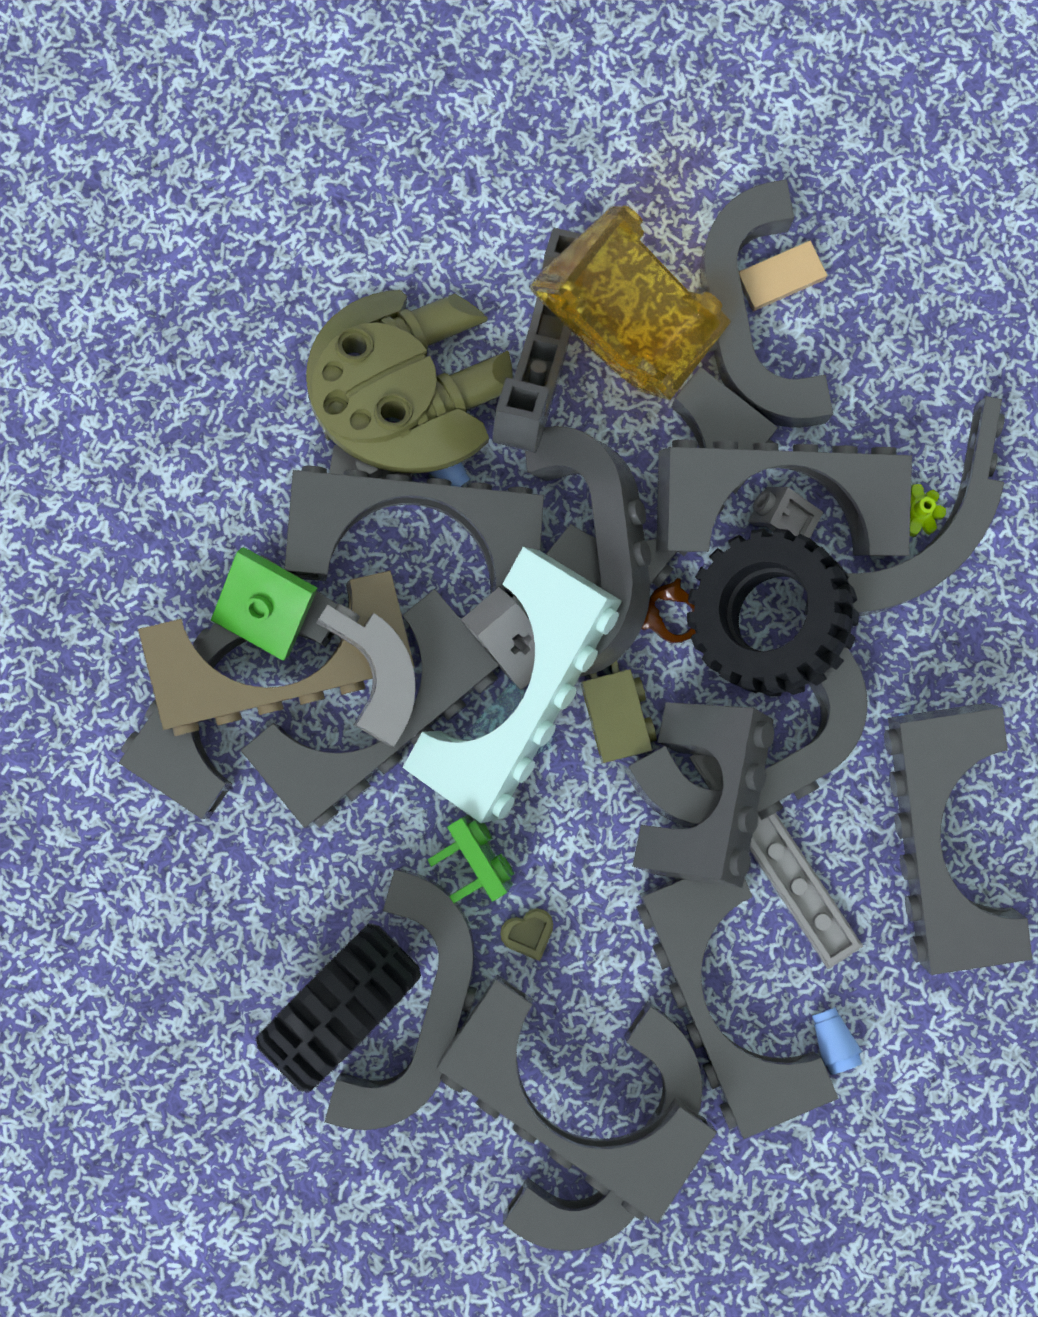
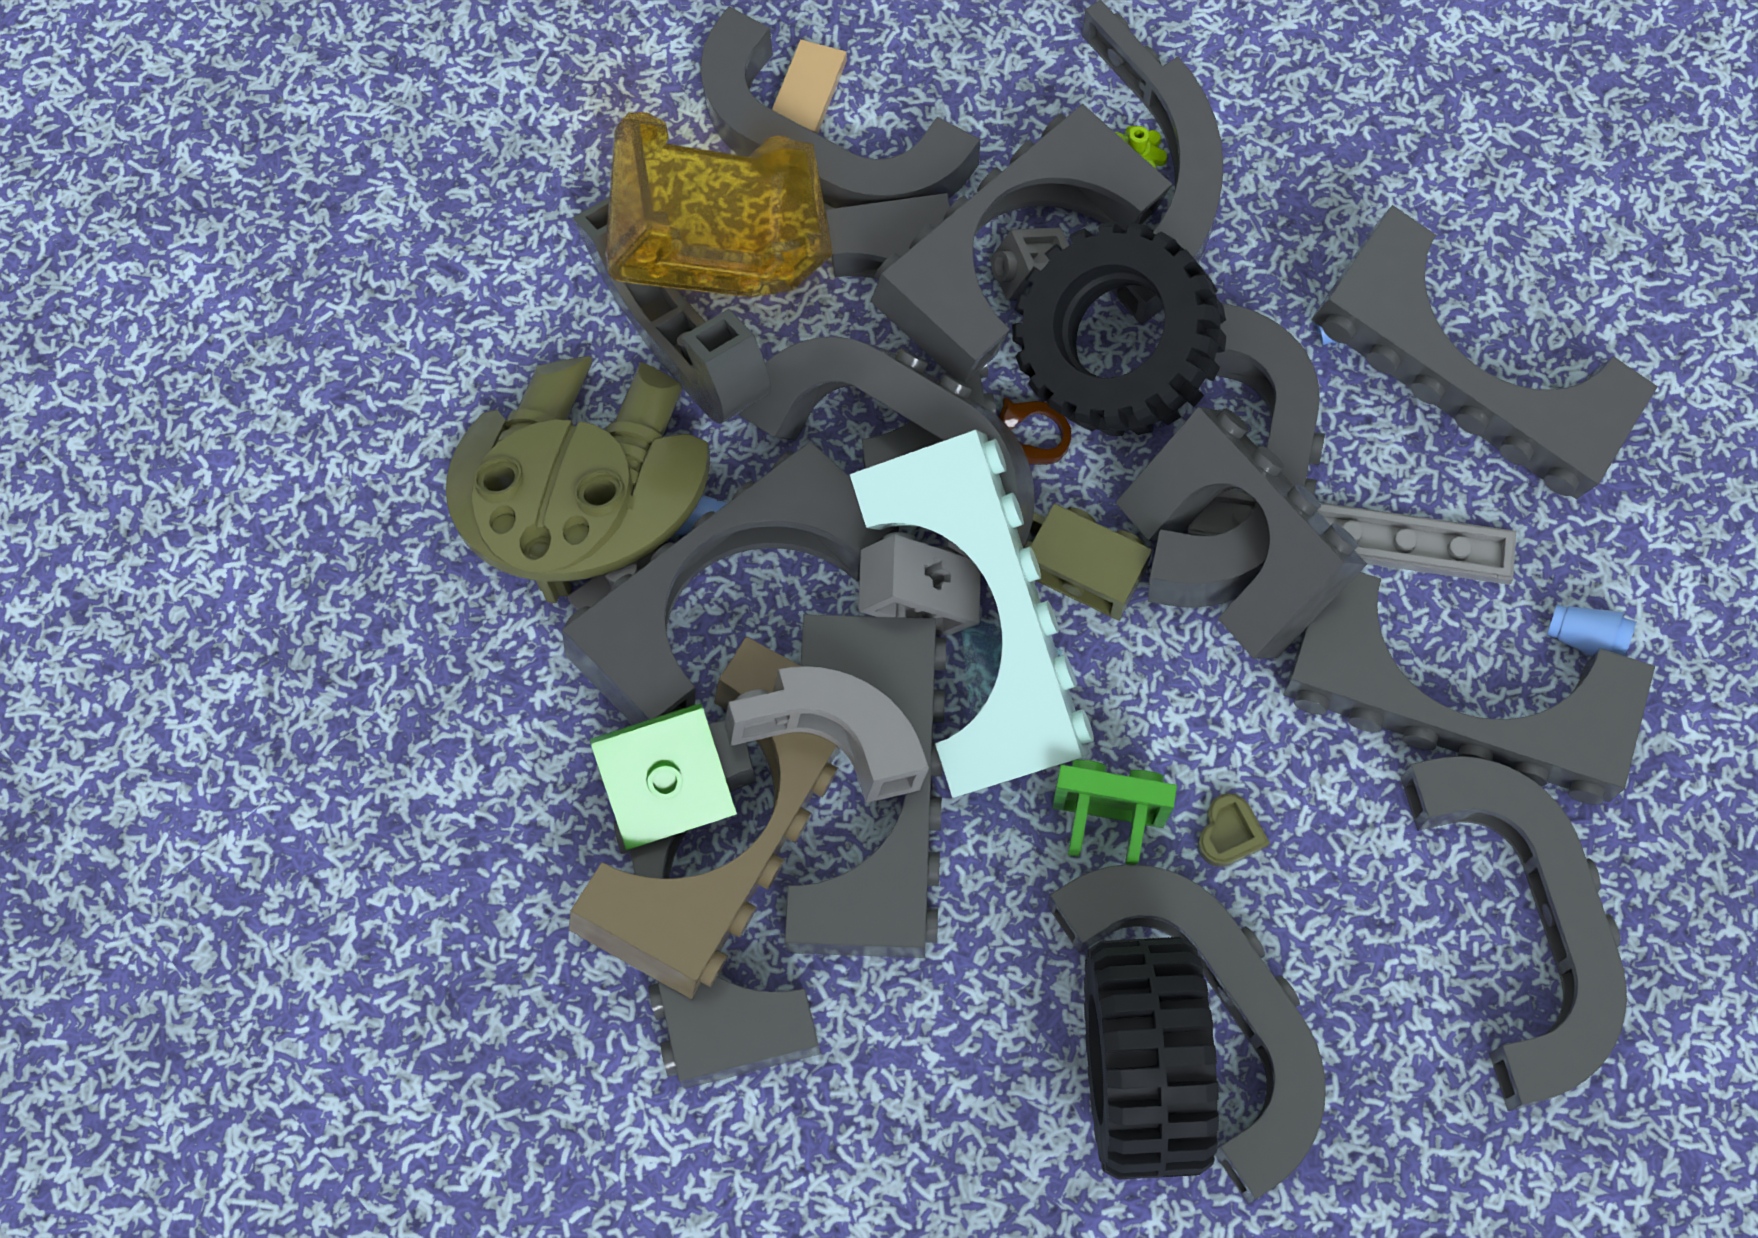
camera: 45 degrees left, 15 degrees down
dark grey arch [436,974,717,1224] -> none

